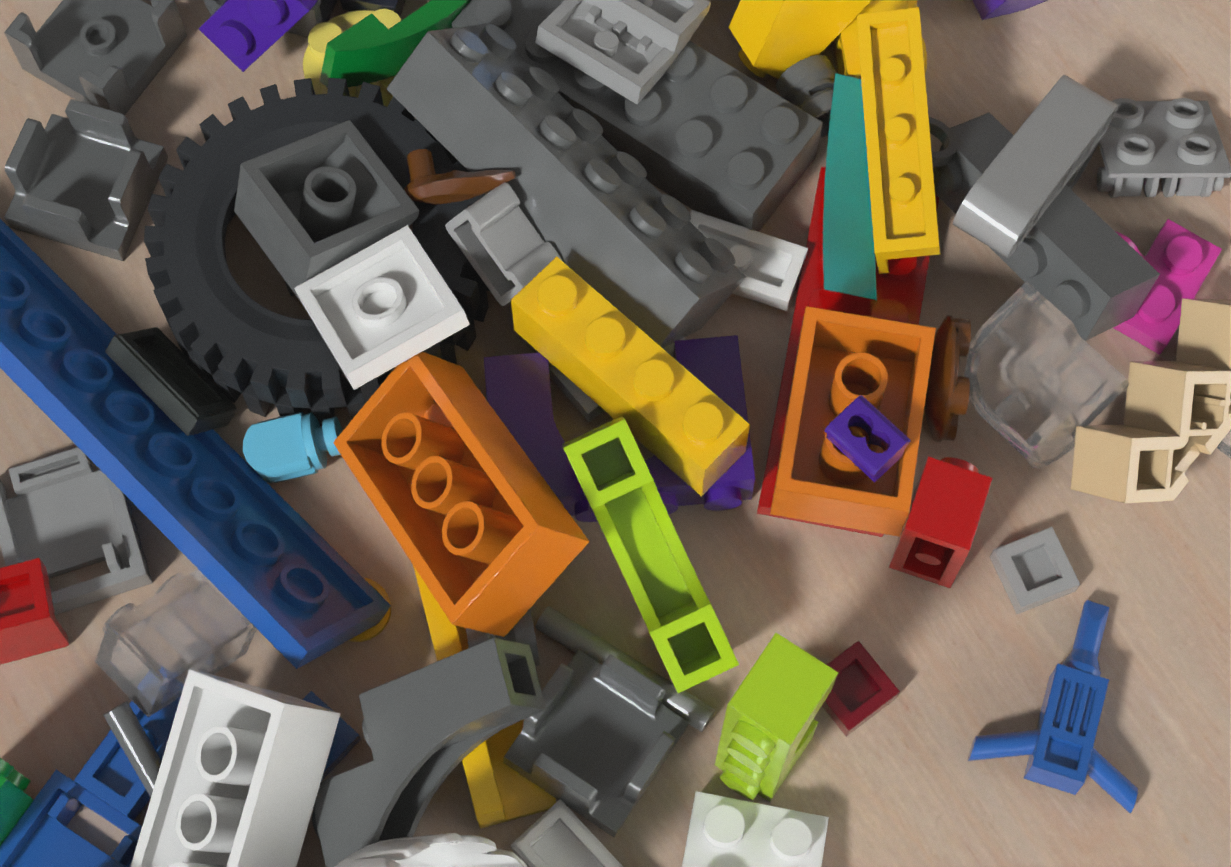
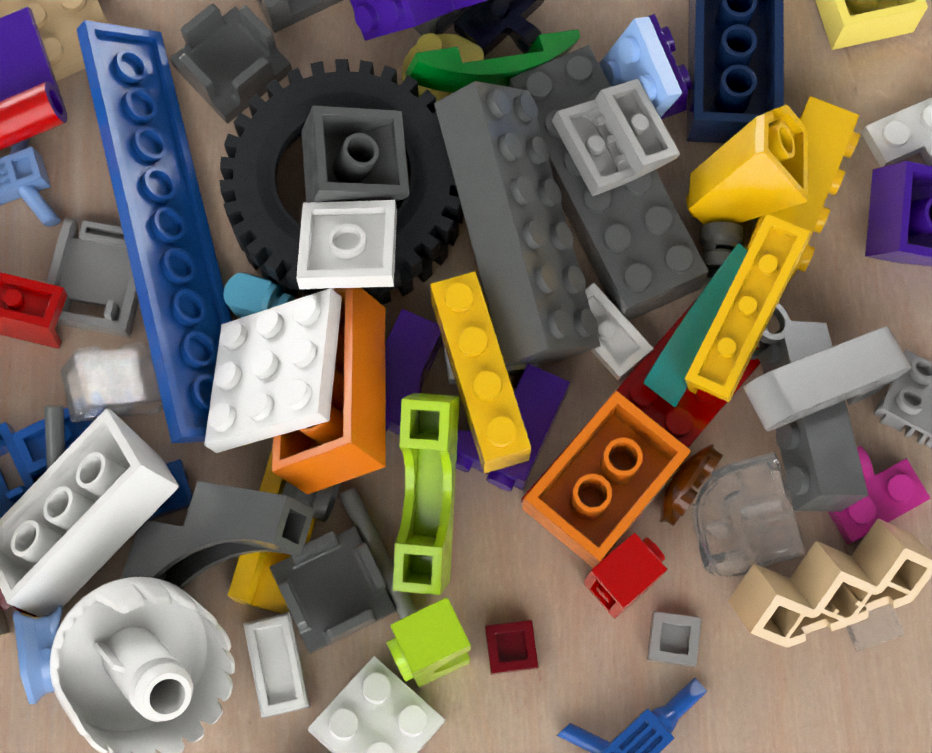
camera: 30 degrees right, 5 degrees up
pearl dark grey tile [105,327,238,436] -> none
reddish brown bar [403,149,516,204] -> none
light grey piece [445,182,562,306] -> none
dark purple piece [824,395,911,483] -> none
none -> white plate [204,288,342,453]

